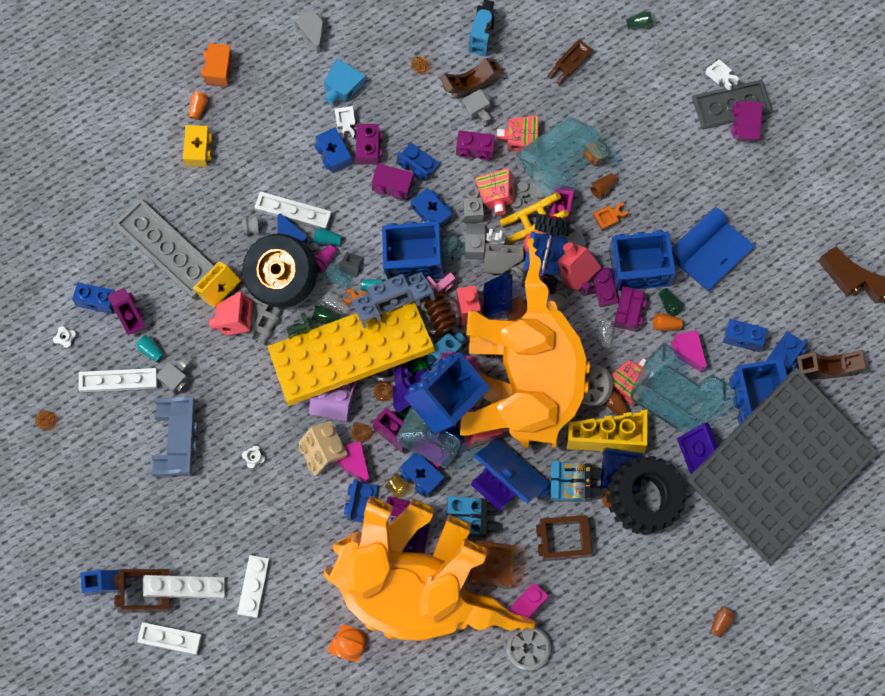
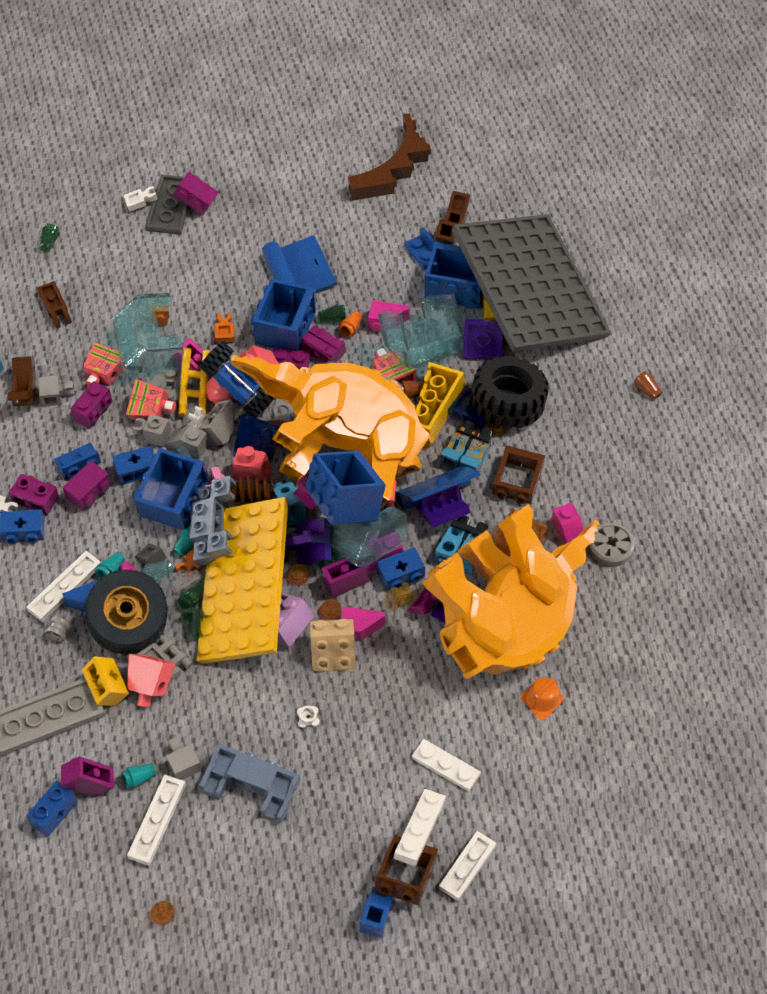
camera: 65 degrees left, 15 degrees down
white plate [53,326,76,348] -> none
blue bracket [344,479,378,523] -> none
dark orange cone [590,173,617,198] -> none
blue brick [722,319,767,352] -> none

